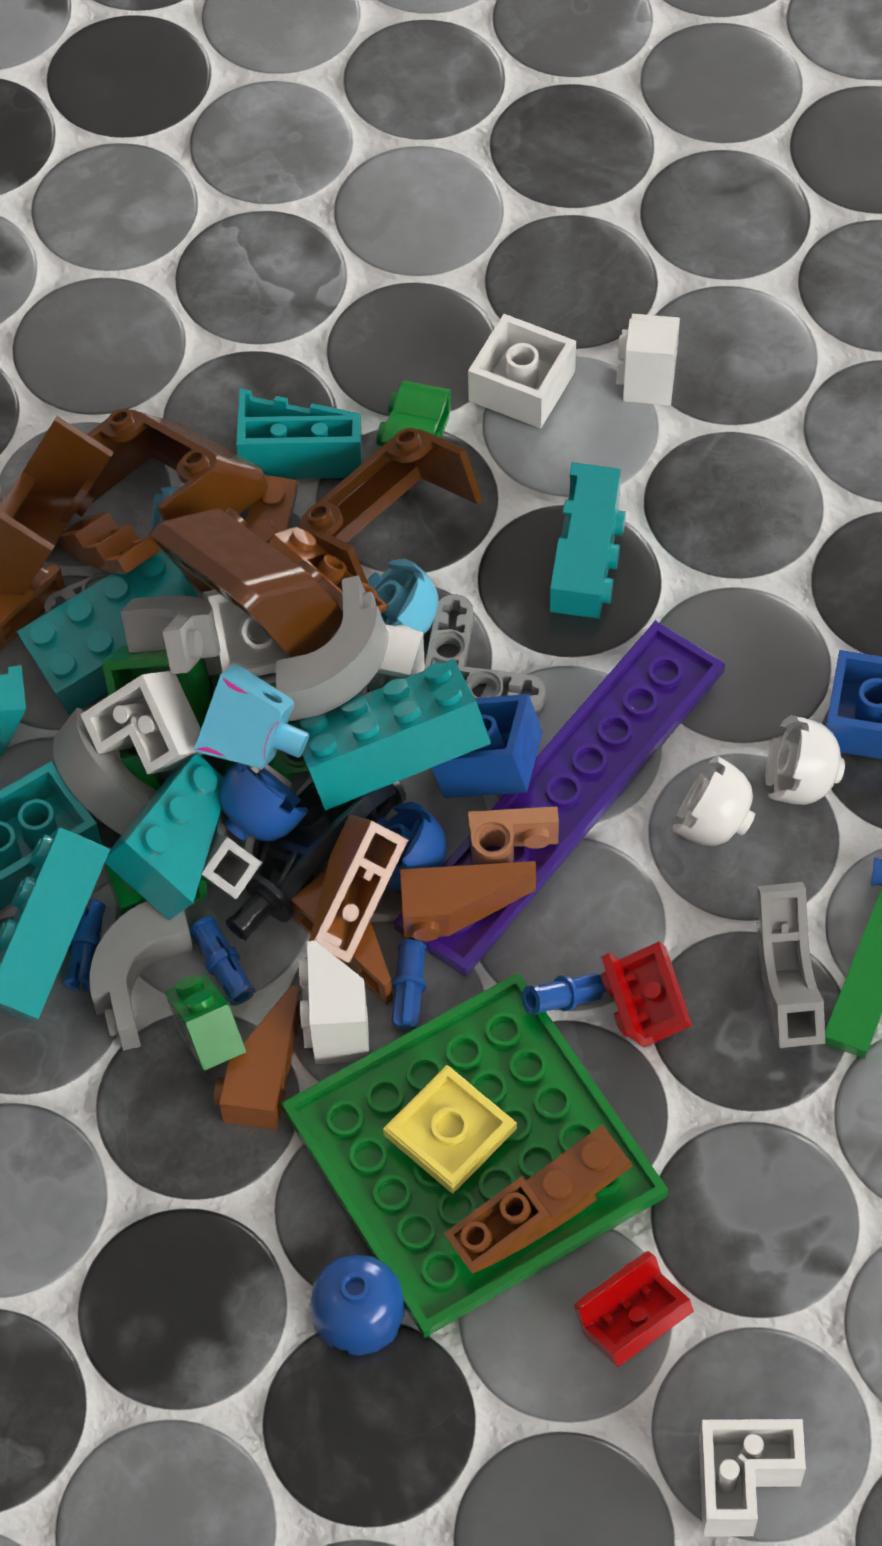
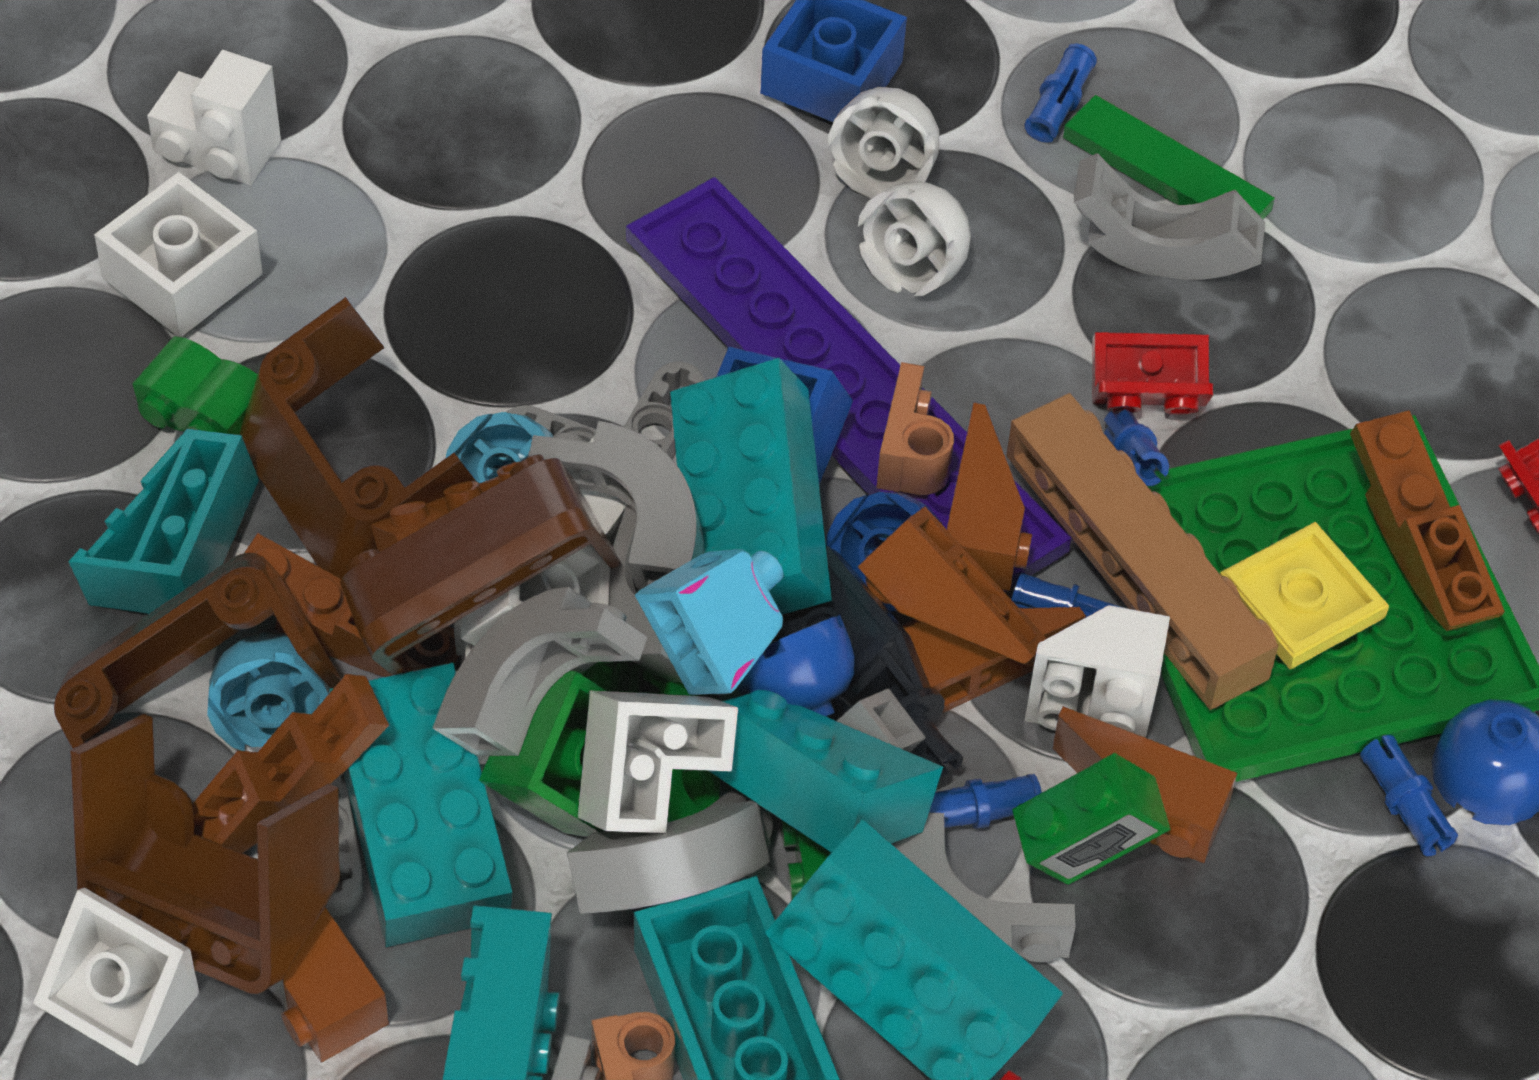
camera: 80 degrees left, 5 degrees down
teal wedge [550,462,626,619] -> none
none -> medium nougat brick [1006,393,1278,710]
none -> blue pin [1360,735,1458,856]

